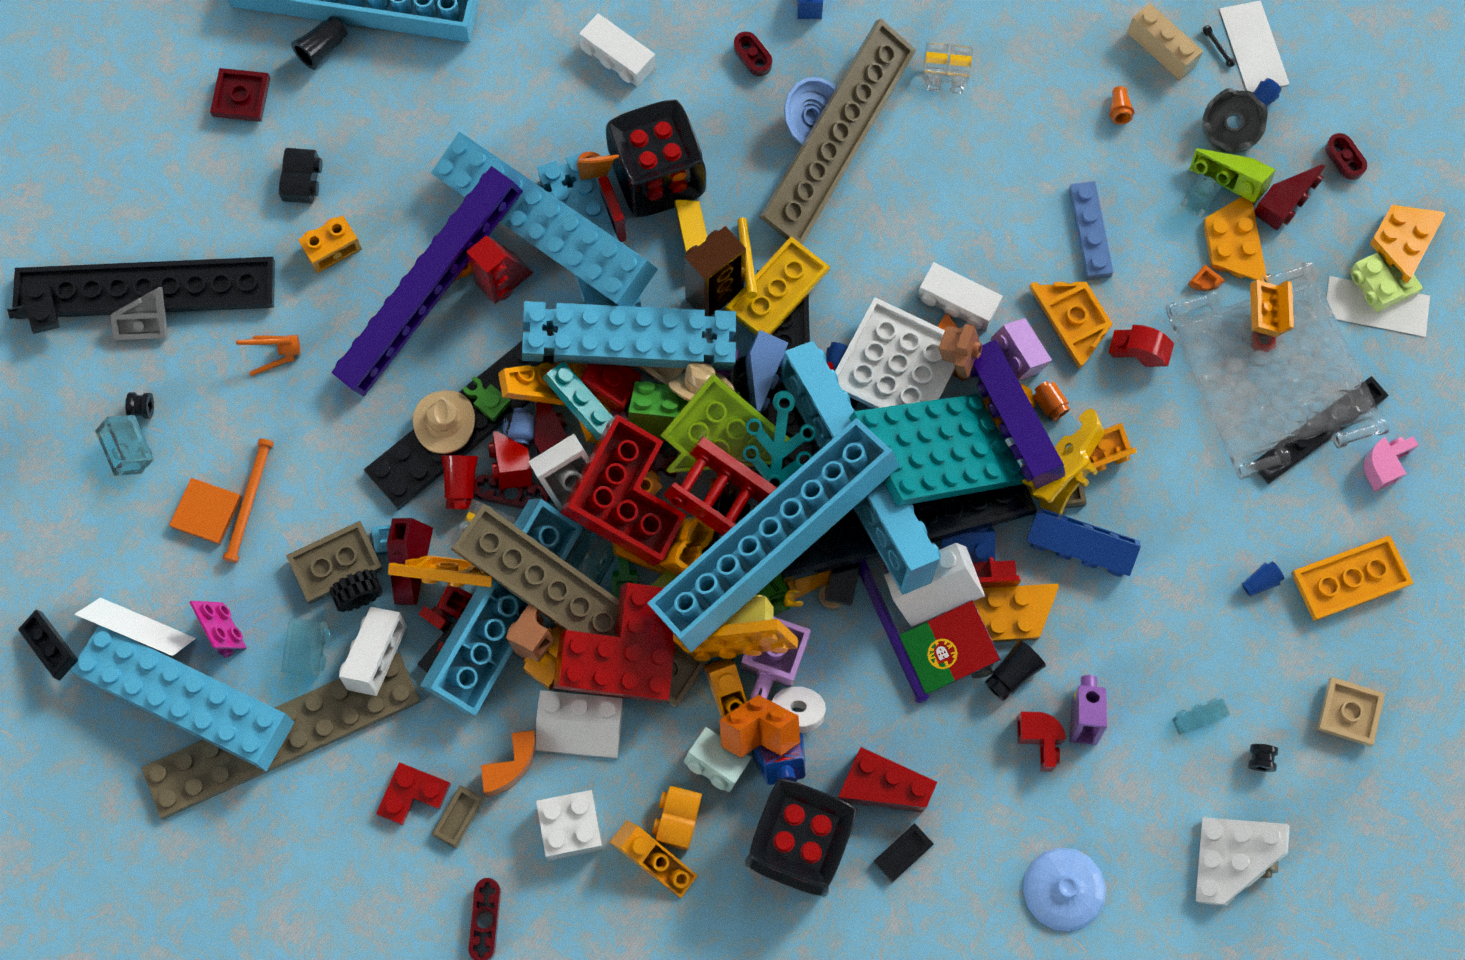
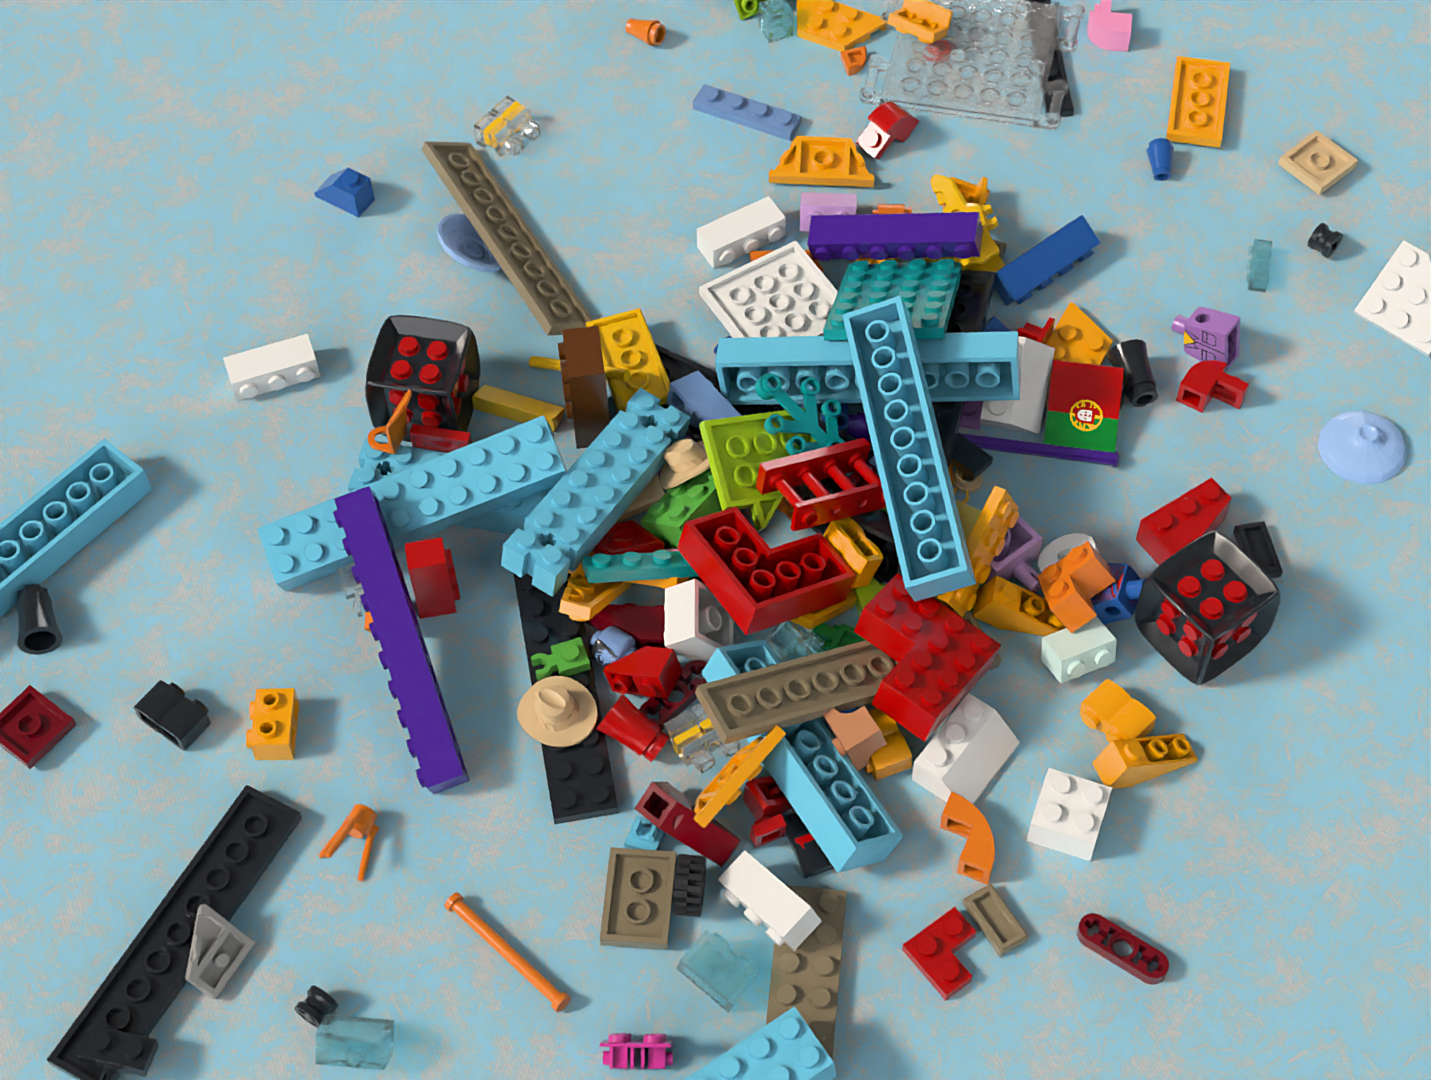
camera: 55 degrees left, 15 degrees down
orange tile [169,478,242,545] -> none
dark red plate [734,31,772,76] -> none
nougat brick [938,324,982,378] -> none

